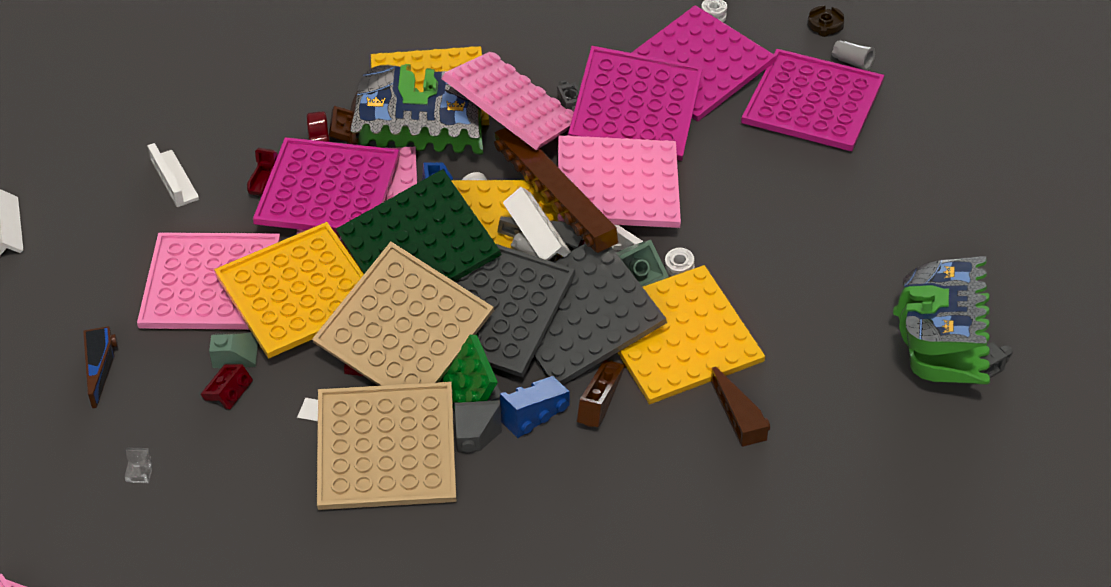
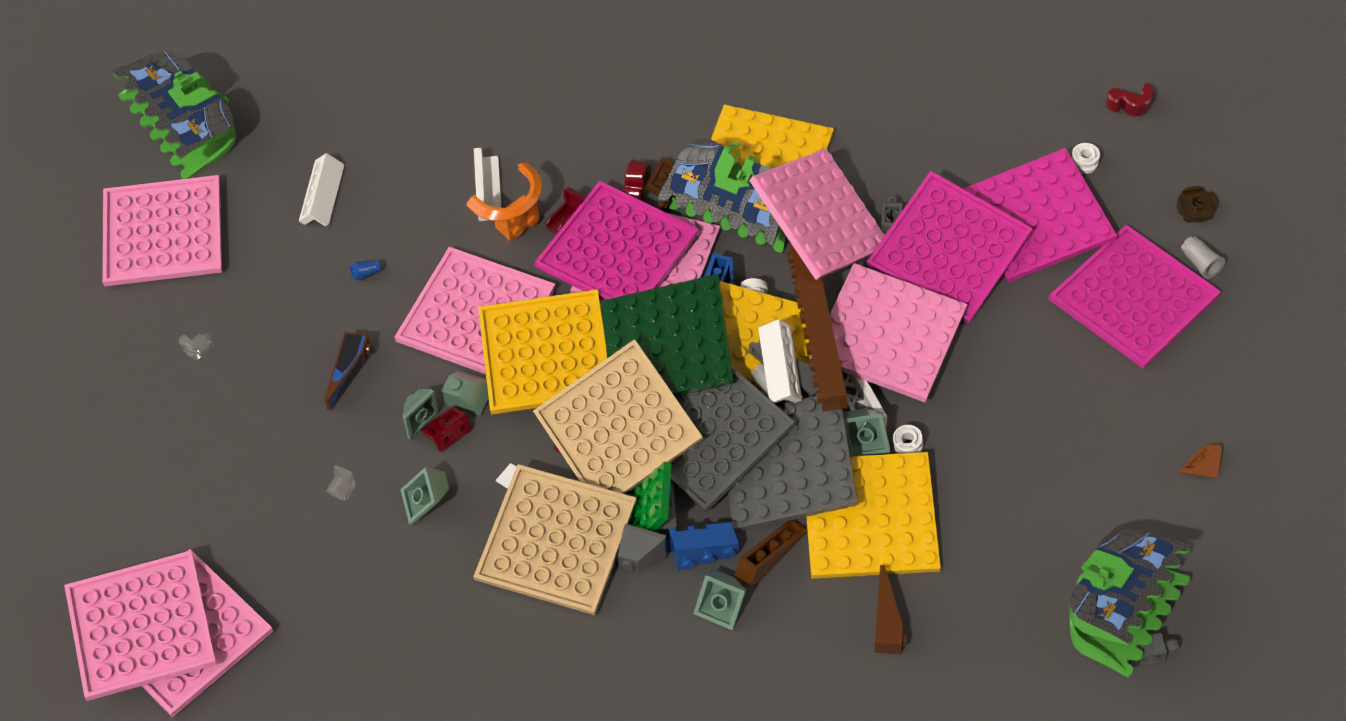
camera: 25 degrees right, 10 degrees up
none -> blue cone [350,260,381,281]
none -> sand green slope [400,467,449,525]
none -> sand green slope [402,389,439,440]
none -> orange piece [466,162,542,241]
none -> sand green slope [693,569,746,630]
none -> dark orange slope [1179,444,1222,478]

